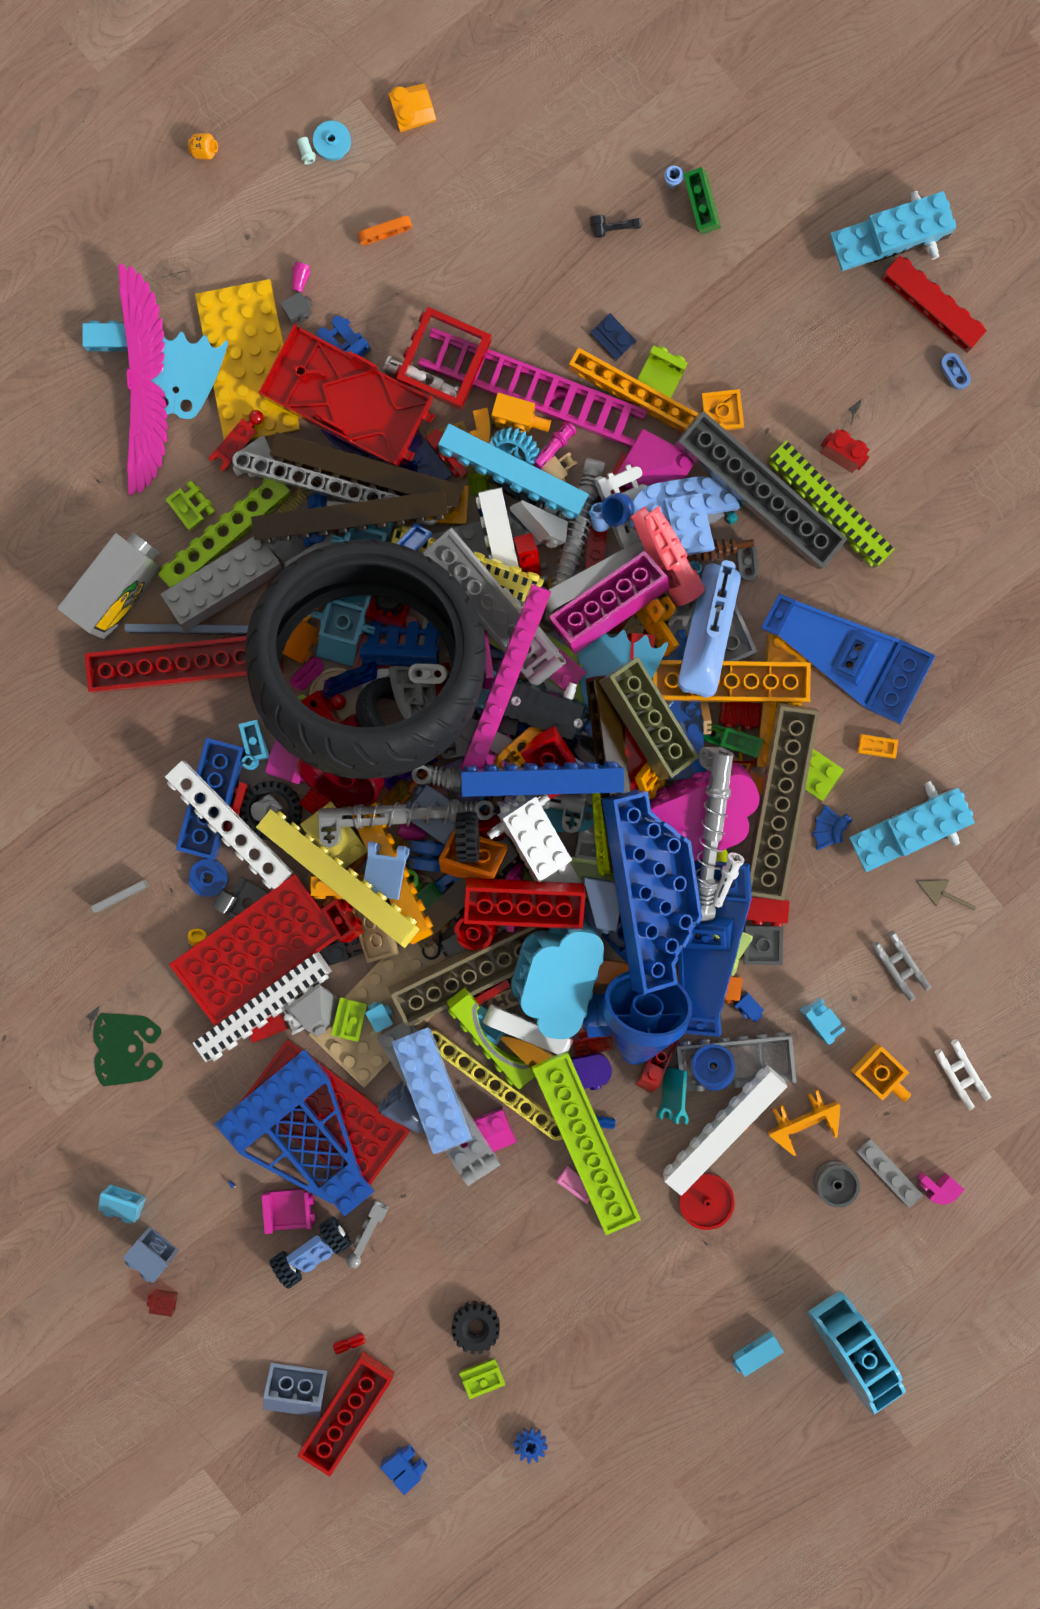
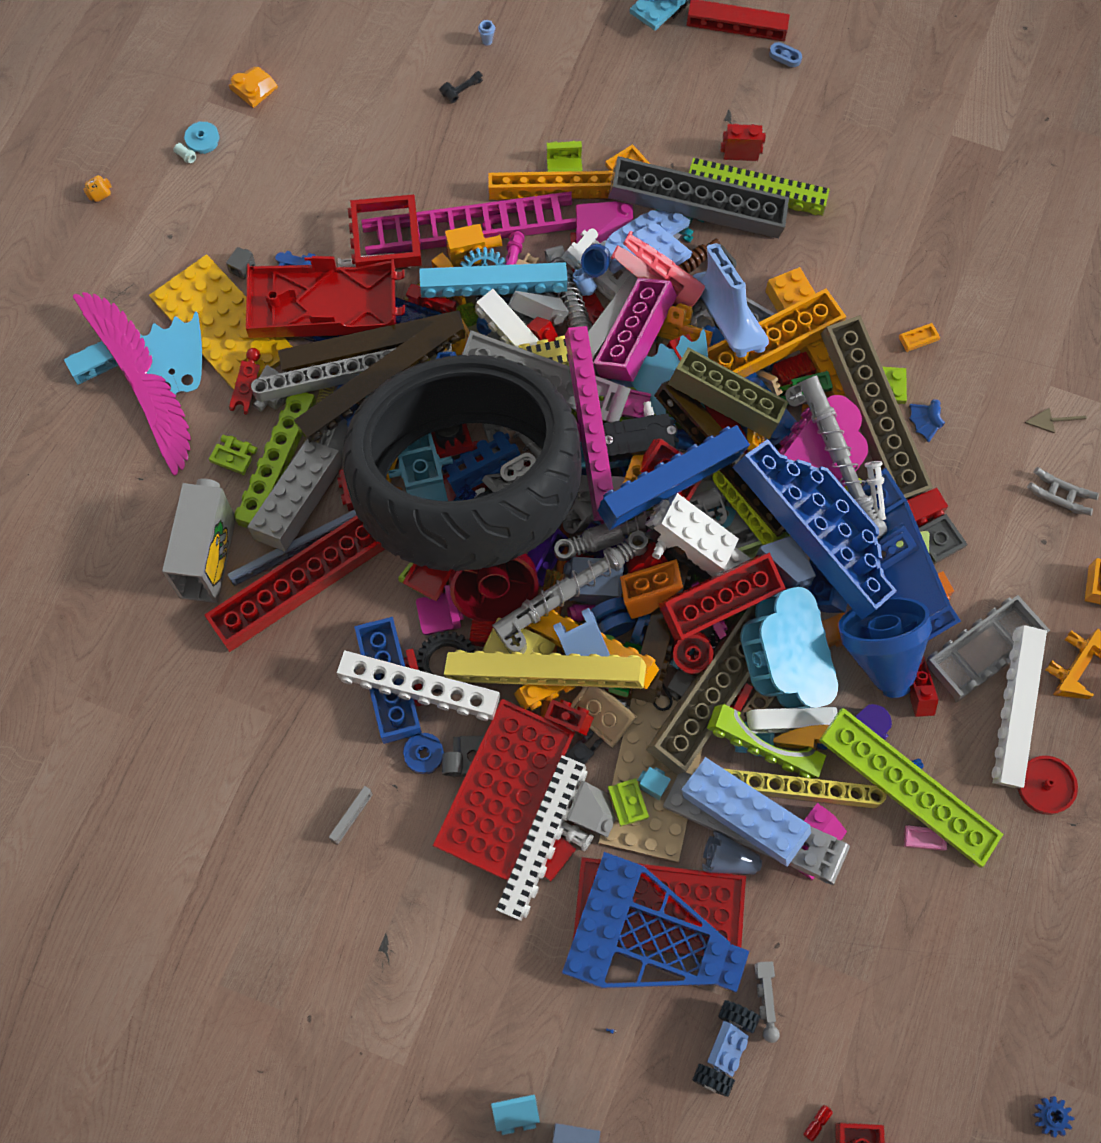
camera: 35 degrees left, 20 degrees down
dark green piece [94,1013,163,1086] -> none
yellow tile [187,929,207,946] -> none
medium azure hinge [239,720,270,770] -> none
light grey piece [251,795,284,821] -> none
dark pink panel [262,1188,316,1234] -> none
dark pink cone [291,262,311,293] -> none
orange beam [357,216,413,245] -> none
black tyre [451,1301,500,1354] -> none
black tyre [455,812,480,863] -> none
lime plate [459,1357,505,1400] -> none
clear red plate [572,1031,613,1057] -> none
blue brick [583,994,611,1038] -> none
dark blue plate [590,313,636,361] -> none
teal flag [656,1066,689,1124] -> none
green brick [683,167,721,234] -> none
blue wheel [692,1044,736,1091] -> none
blue brick [732,992,764,1022] -> none
blue wing [761,593,936,725] -> none
medium azure panel [799,997,845,1045] -> none
medium azure piece [848,781,975,872] -> none

